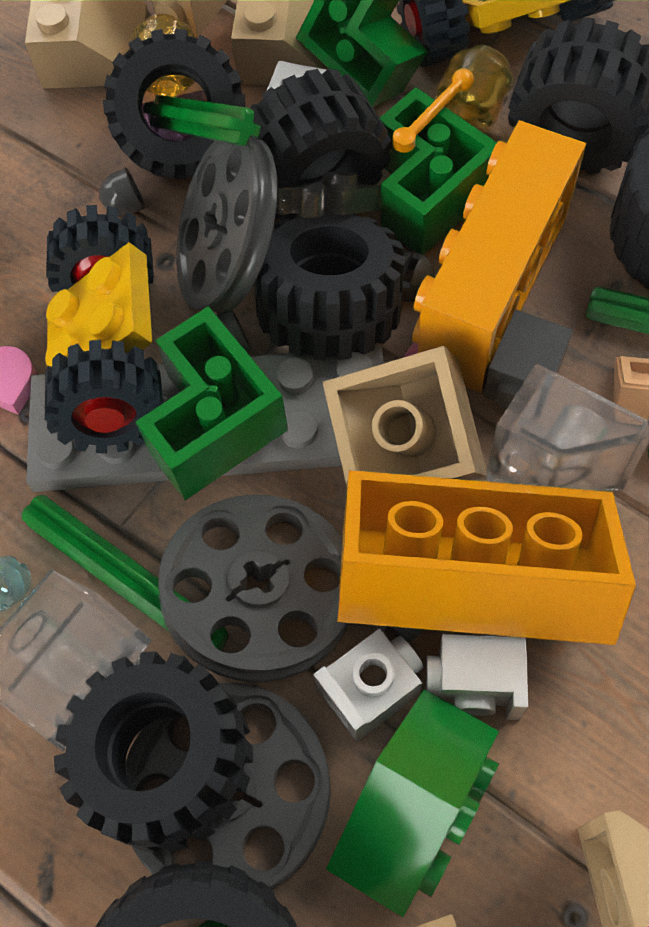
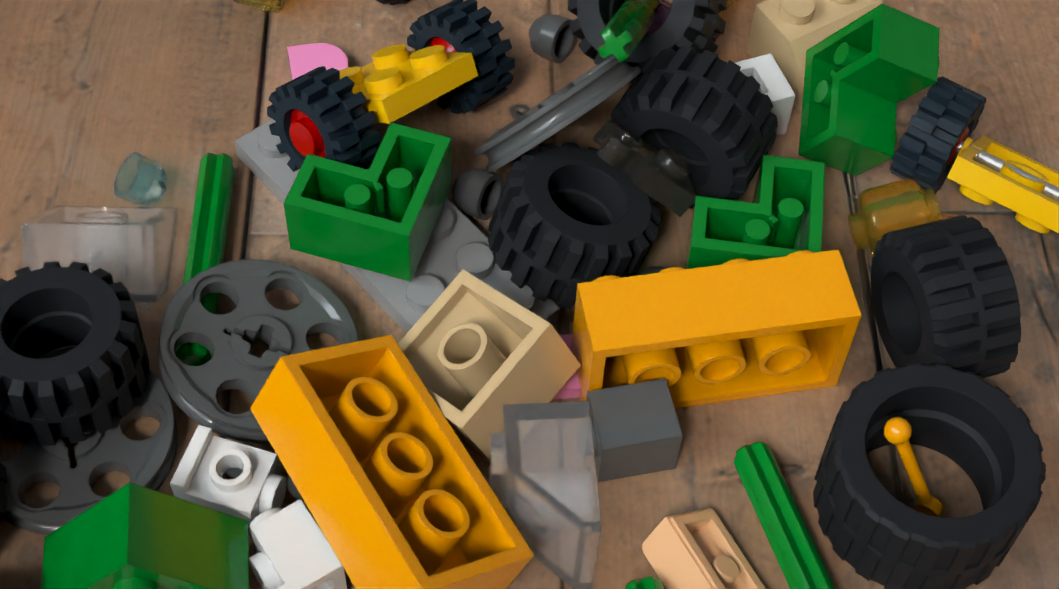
camera: 45 degrees right, 10 degrees down
light orange hinge [393,68,474,153] -> none

